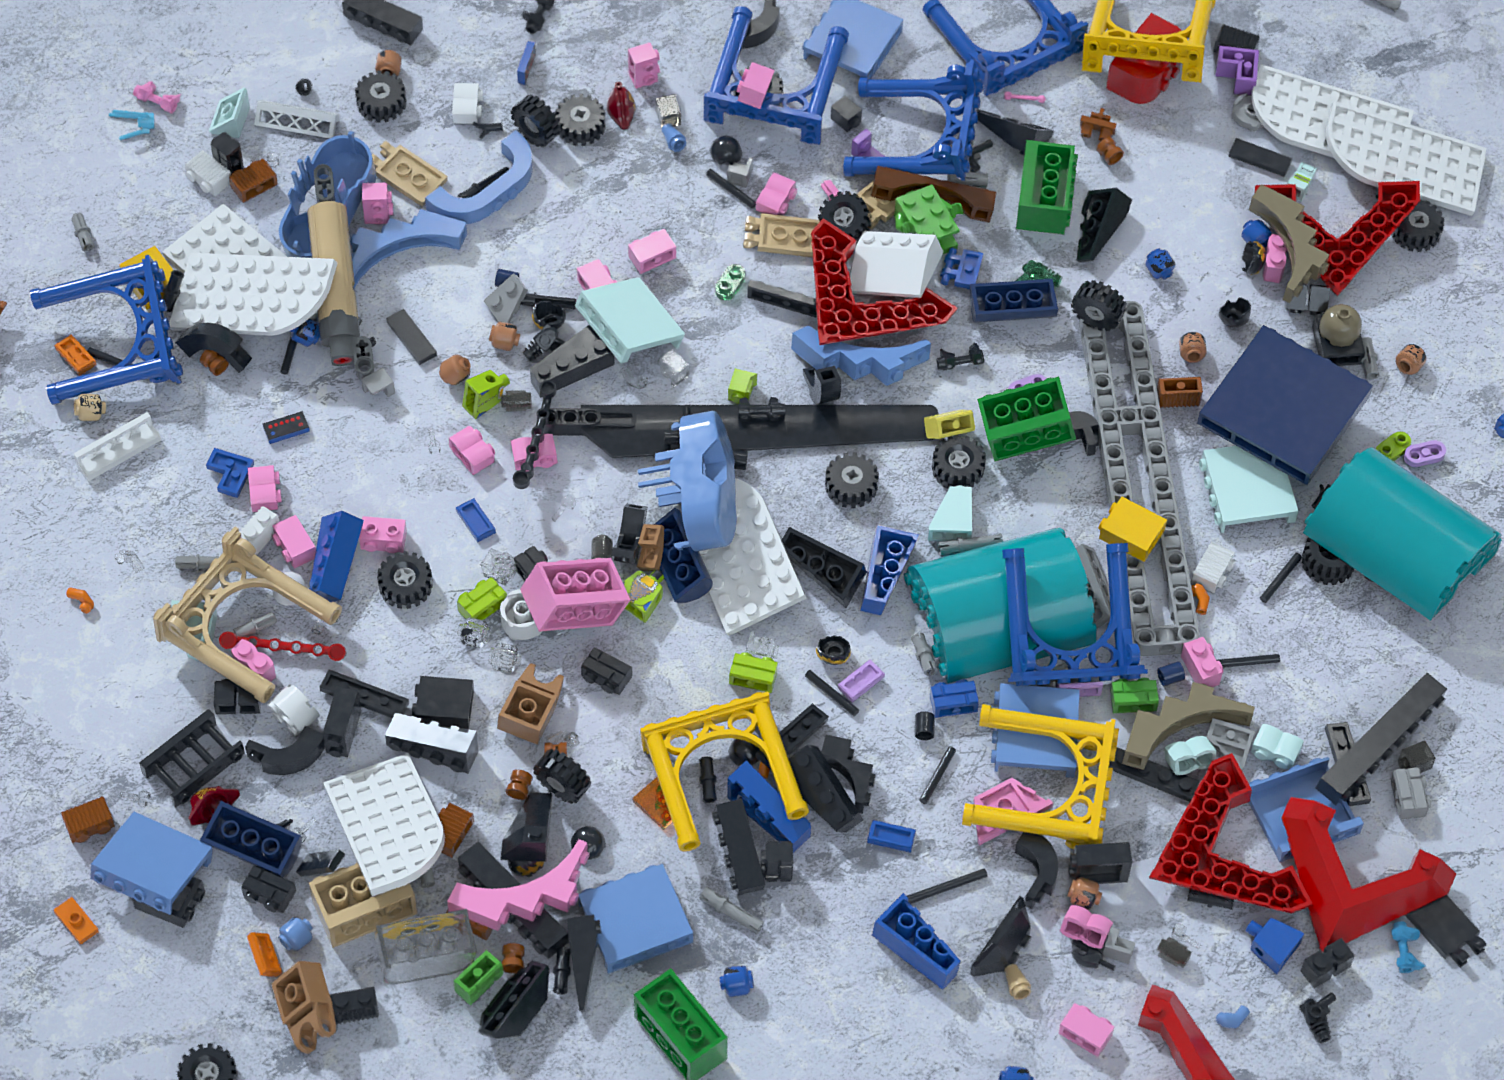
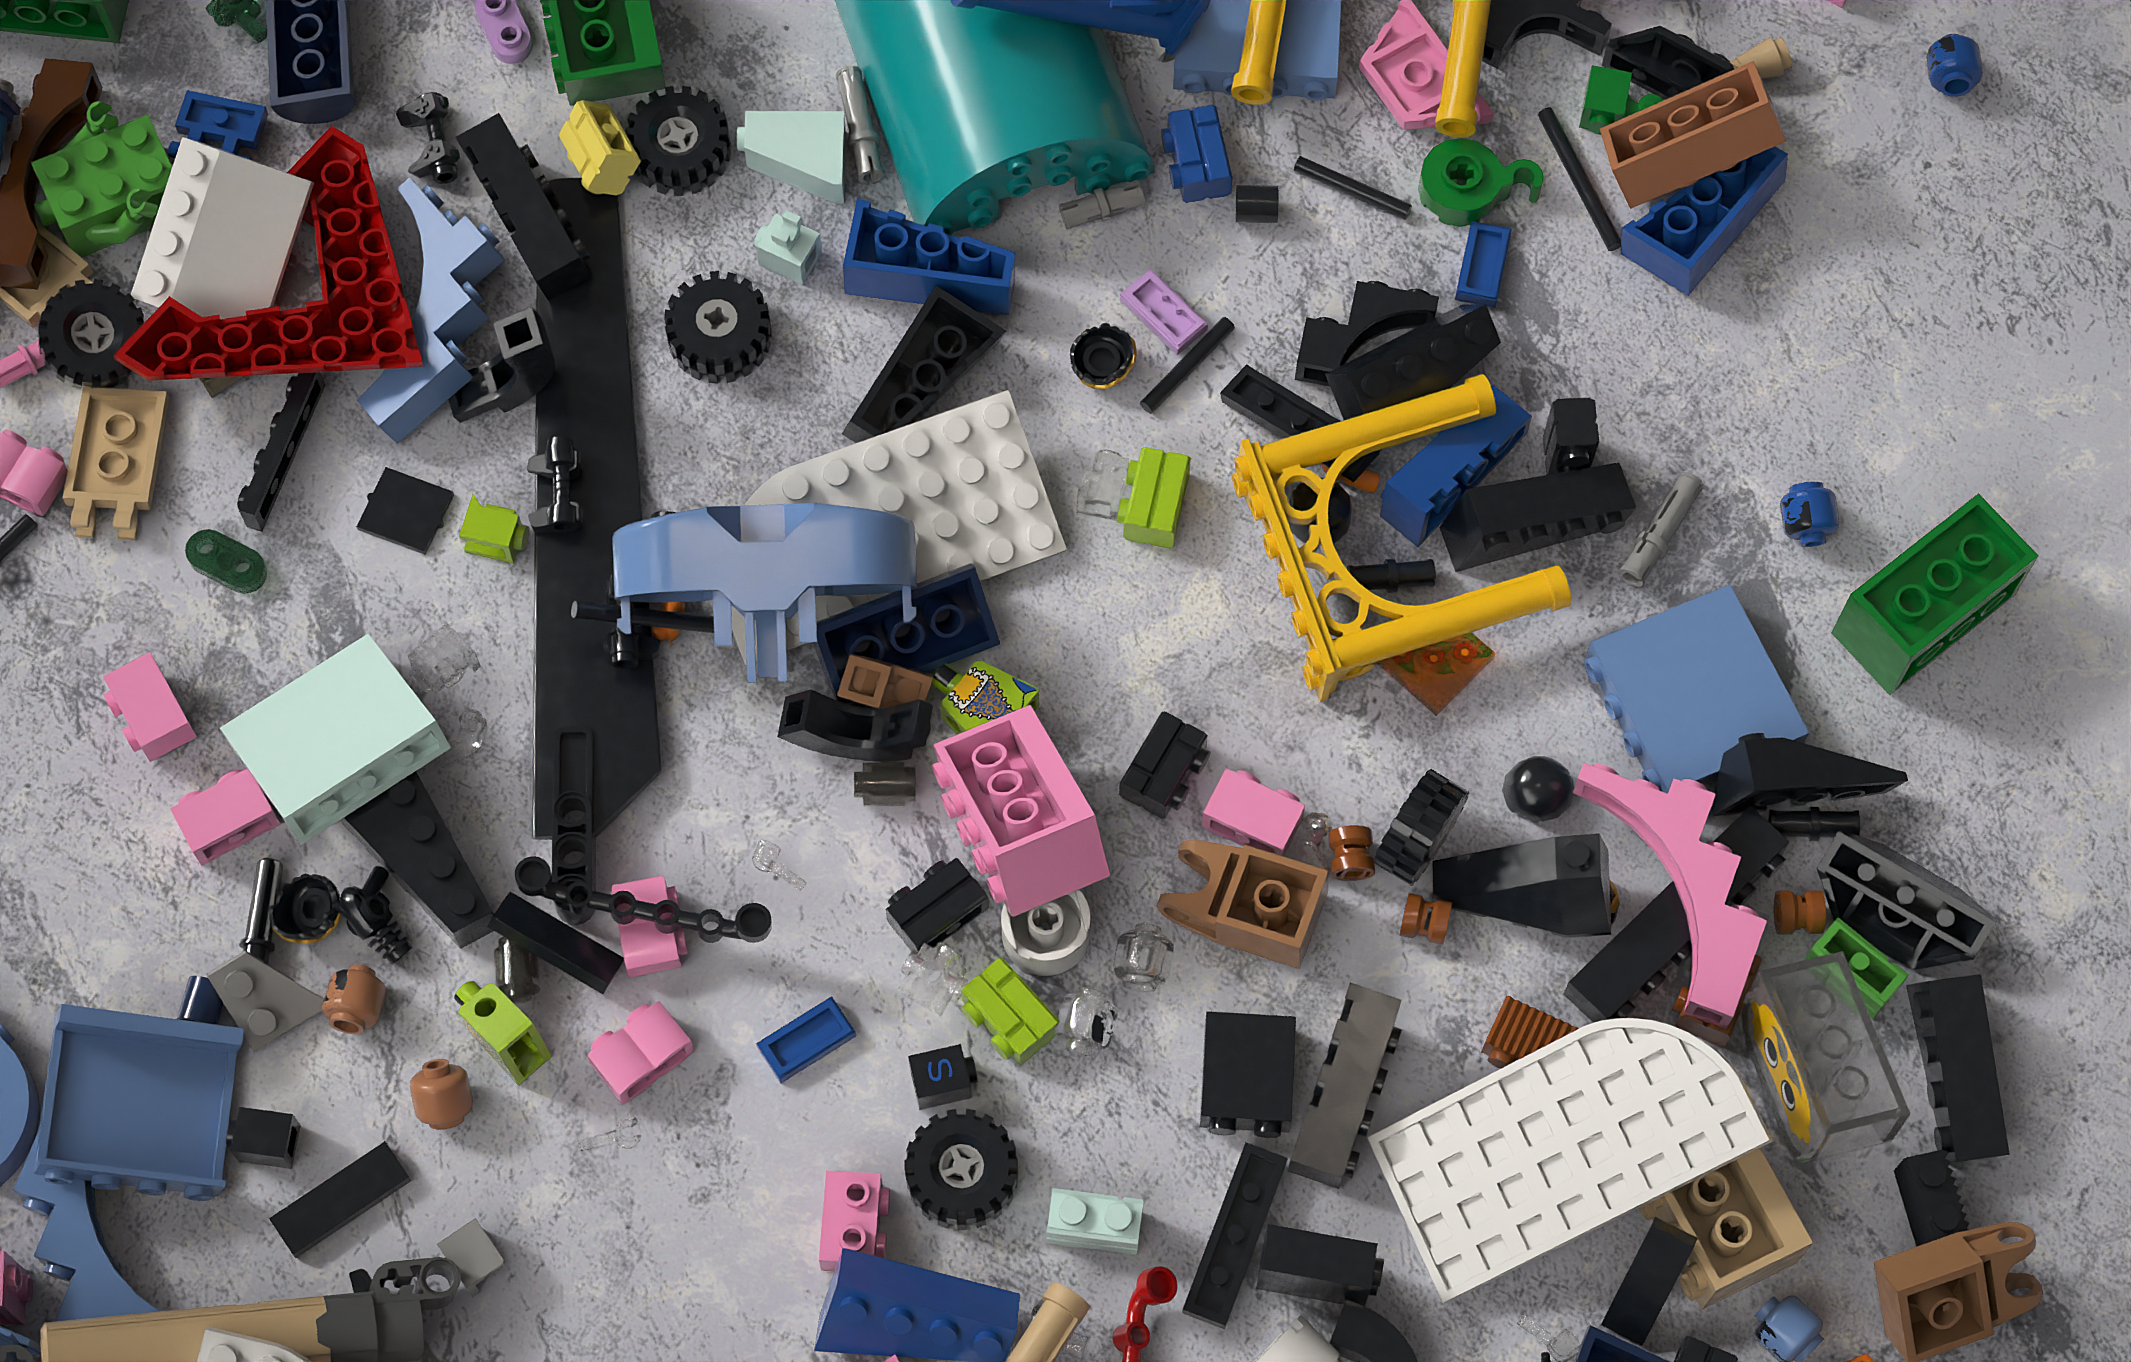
camera: 90 degrees left, 10 degrees up
none -> medium blue panel [34,1004,244,1201]
none -> black brick [226,1107,301,1169]
none -> black piece [356,467,454,555]
none -> black wedge [455,113,591,300]
none -> black tile [487,891,624,994]
none -> light aqua brick [754,210,822,285]
none -> black brick [908,1044,978,1110]
none -> light aqua brick [1047,1188,1143,1255]
none -> bright pink brick [1202,768,1305,857]
none -> green piece [1418,138,1544,227]
none -> green brick [1579,65,1664,135]
none -> nougat brick [1600,61,1786,209]
none -> black wedge [1906,974,2010,1162]

